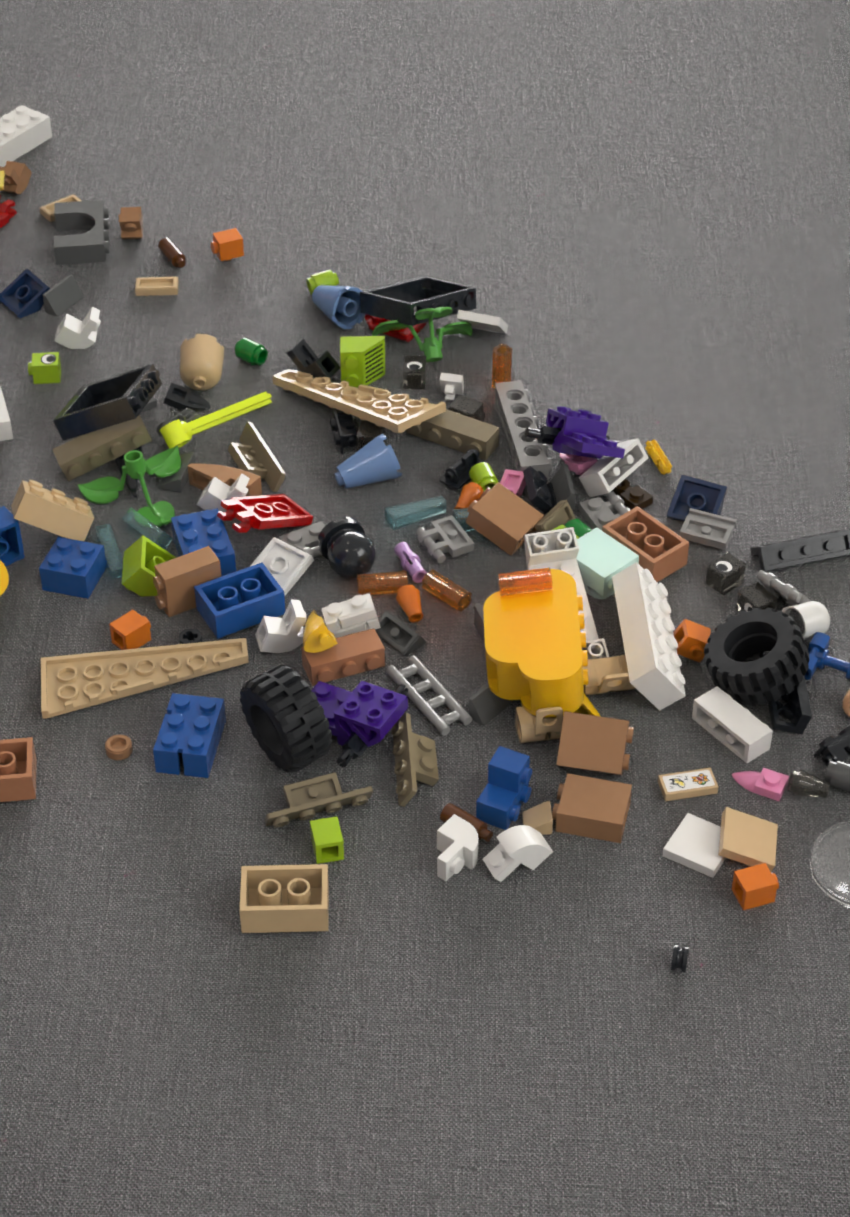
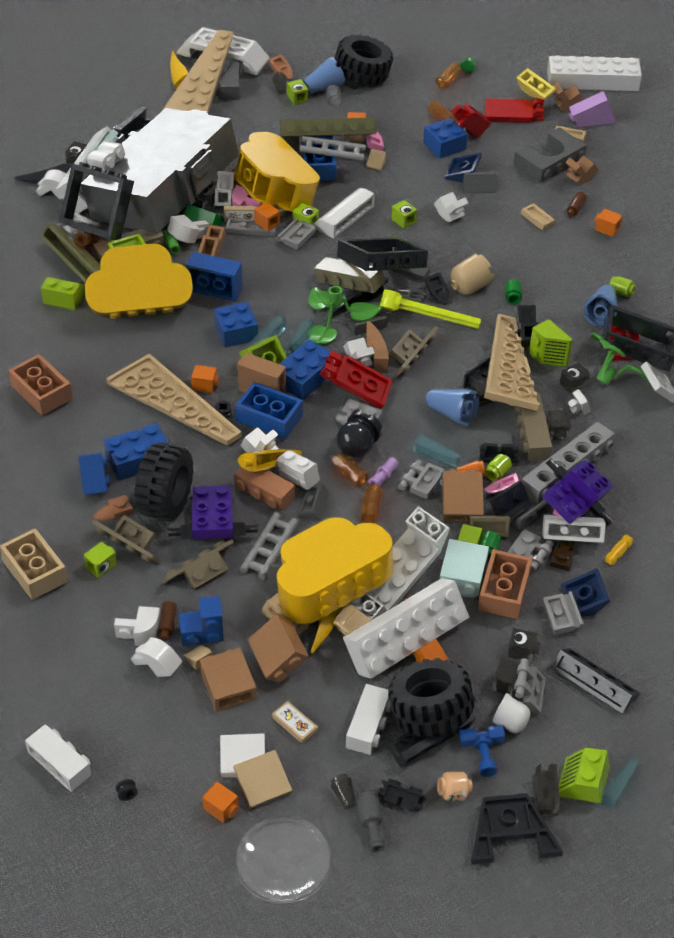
camera: 55 degrees right, 5 degrees up
tan brick [11,480,94,541] -> none
medium nougat tile [105,735,133,760] -> none
white tile [250,537,314,596] -> none
orange cone [396,585,423,623] -> none
clear orange axle [492,344,512,389] -> none
clear orange axle [498,568,553,596] -> none
bright pink plate [732,767,789,801] -> none
none -> white brick [25,724,91,792]
none -> blue brick [78,452,110,495]
none -> nougat plate [93,495,133,521]
none -> lavender slope [569,91,616,127]

